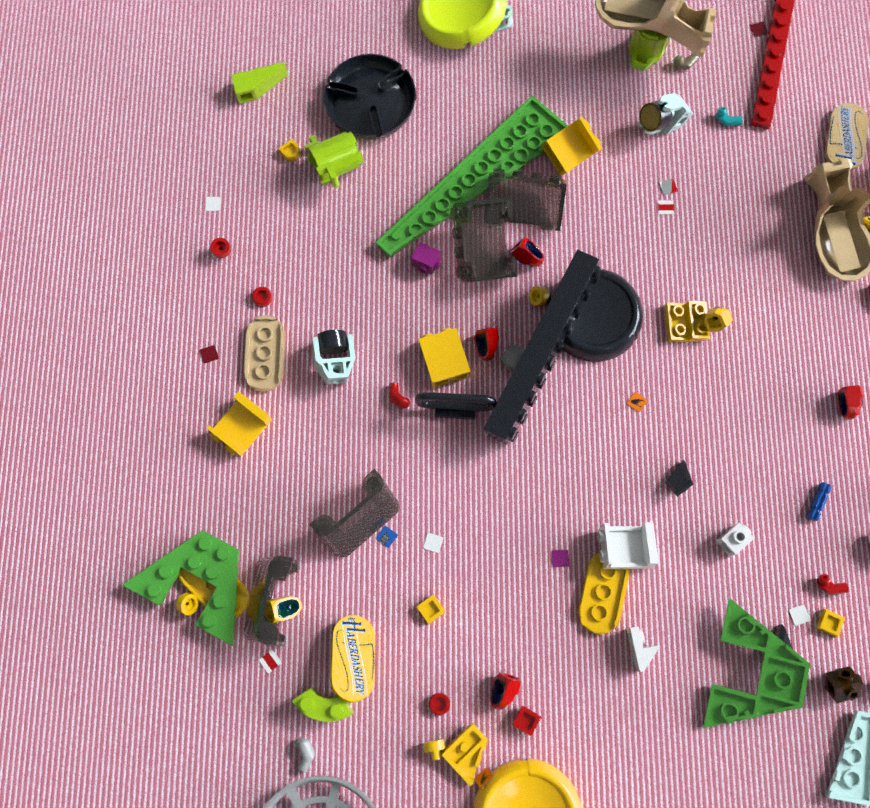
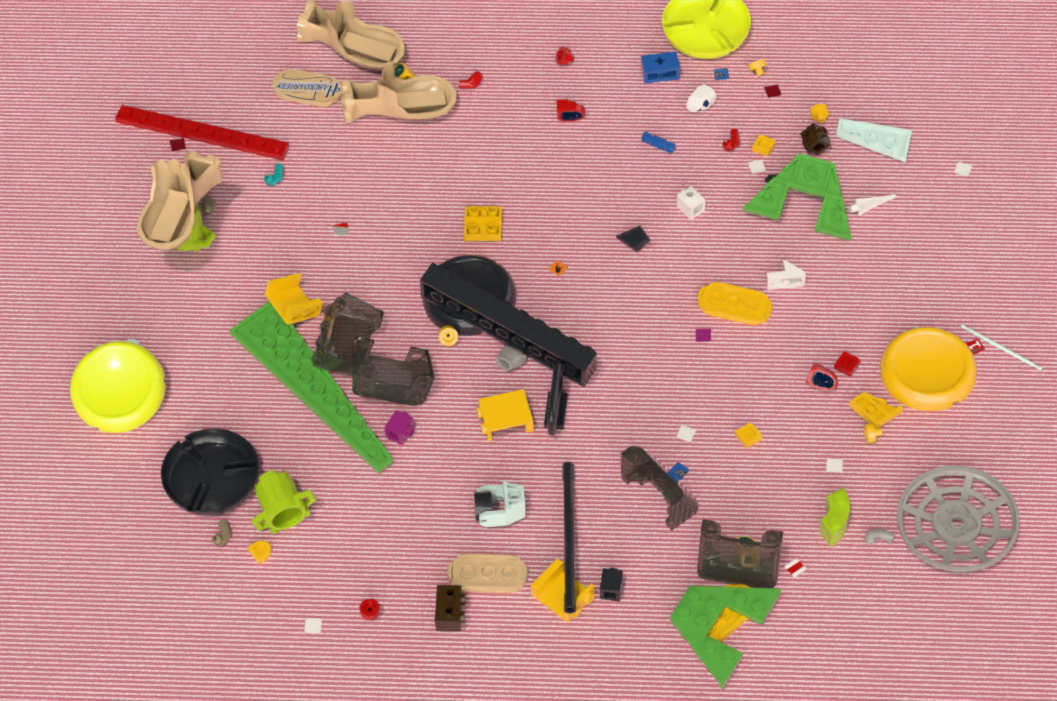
camera: 85 degrees left, 20 degrees down
yellow tile [176,593,199,615] -> none
dark red sticker [200,345,219,364] -> none
lime slope [231,62,288,104] -> none
red tile [252,287,272,307] -> none
yellow tile [330,615,375,703] -> none
red arm [389,382,410,409] -> none
red tile [429,693,450,715] -> none
red rock [474,328,499,361] -> none
orange sticker [474,767,494,788] -> none
red rock [510,237,544,267] -> none
white panel [597,522,659,569] -> none
piece [639,93,694,135] -> none
sticker [658,200,674,214] -> none
yellow rock [703,307,733,332] -> none
none -> dark tan arm [212,519,231,546]
none -> dark brown brick [435,585,466,631]
none -> black piece [562,462,576,614]
none -> black brick [600,568,623,601]
none -> white sticker [826,458,843,473]
none -> white piece [849,194,896,216]

